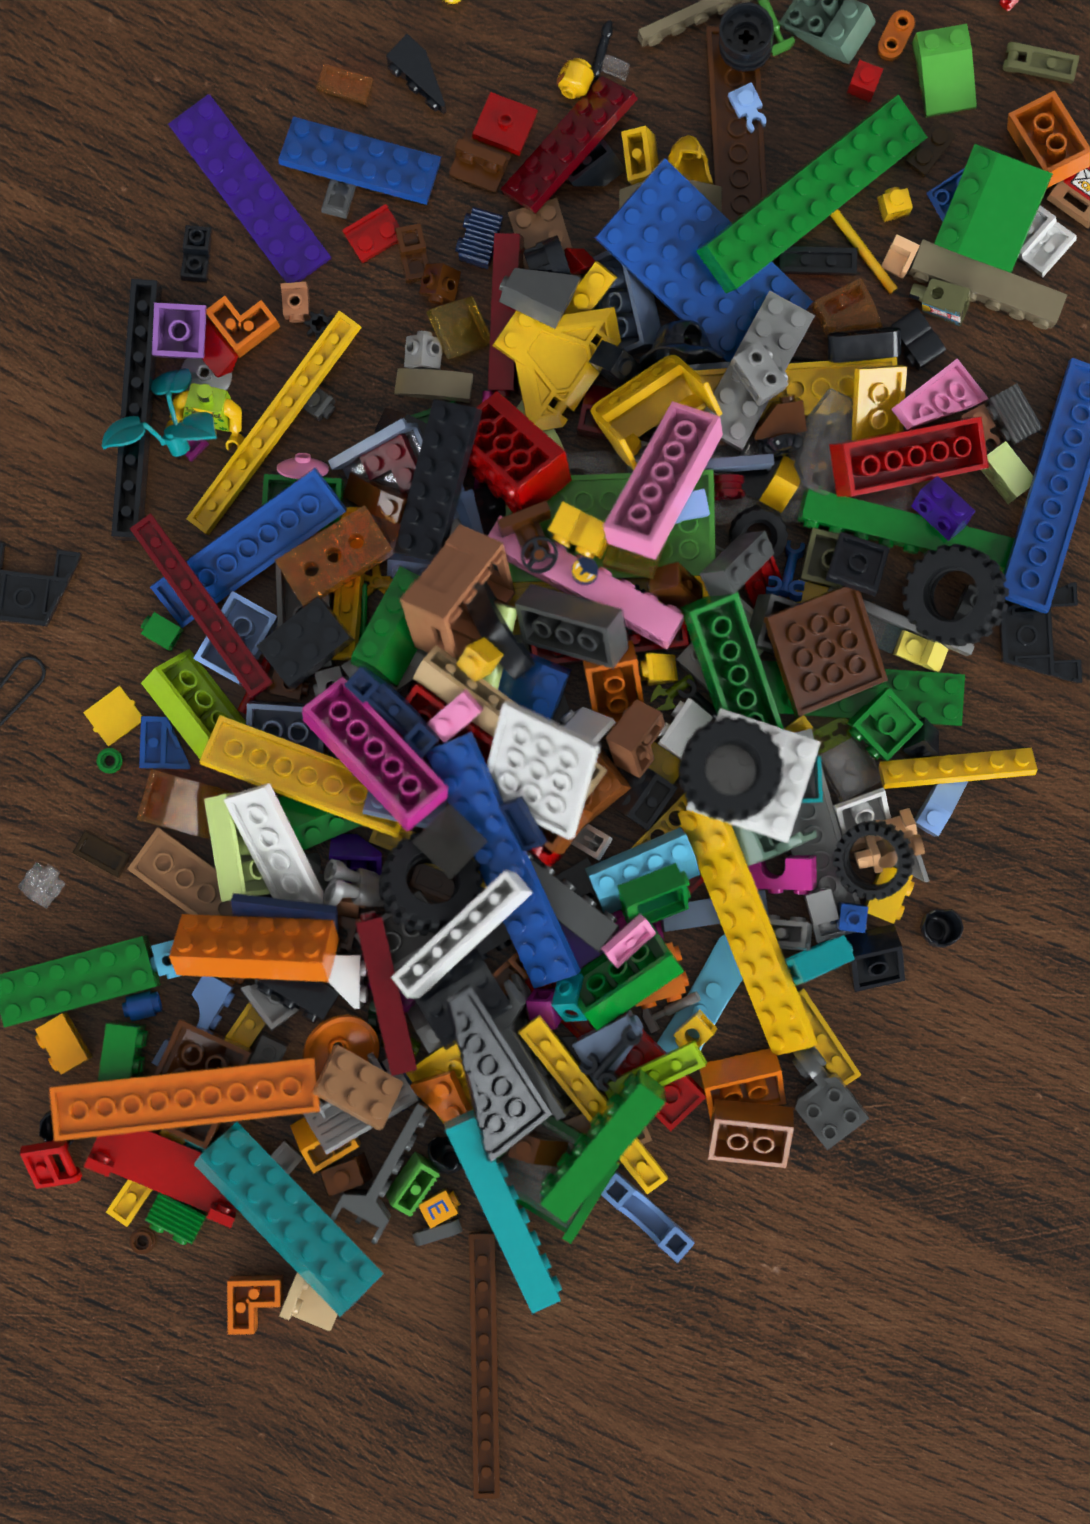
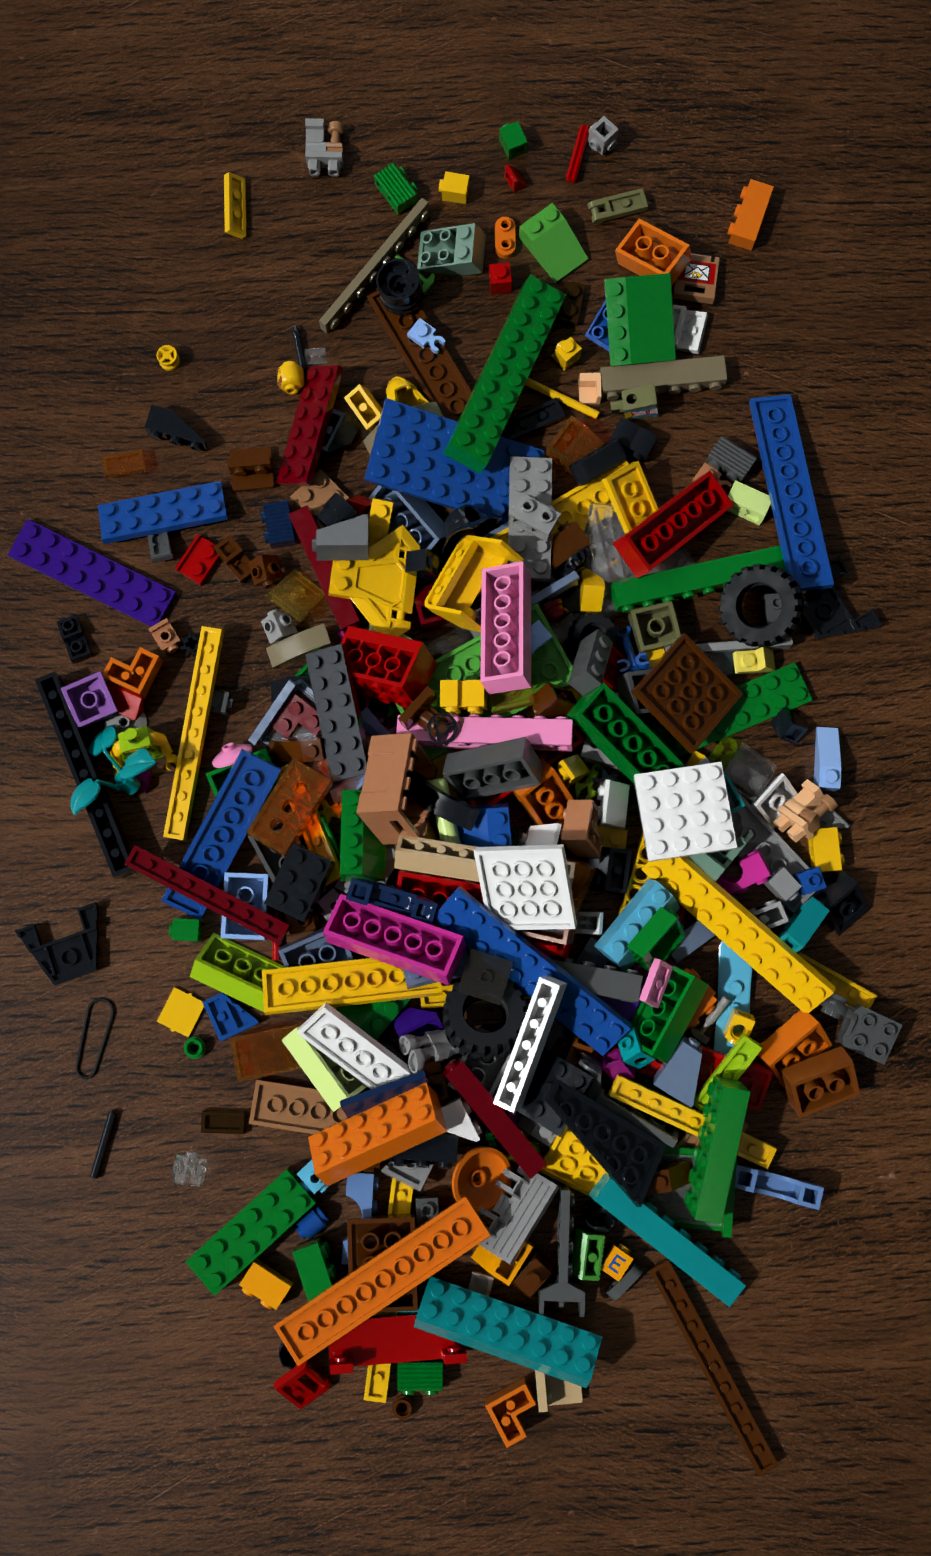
camera: 30 degrees left, 5 degrees down
medium nougat plate [312,1045,404,1130] -> none
orange wing [410,1070,472,1122] -> none
bright pink plate [427,689,483,743] -> none
yellow brick [456,638,504,682] -> none
red plate [472,92,538,156] -> none
dark blue tile [499,796,547,851] -> none
tile [572,557,598,585] -> none
black bar [579,1024,643,1092] -> none
black tyre [679,717,784,822] -> none
black plate [825,532,890,596] -> none
black tyre [833,820,915,900] -> none
green plate [847,687,923,761] -> none
yellow plate [878,748,1038,789] -> none
bright pink wing [891,359,989,430] -> none
dark purple brick [911,476,975,541] -> none
black hair [920,908,964,948] -> none

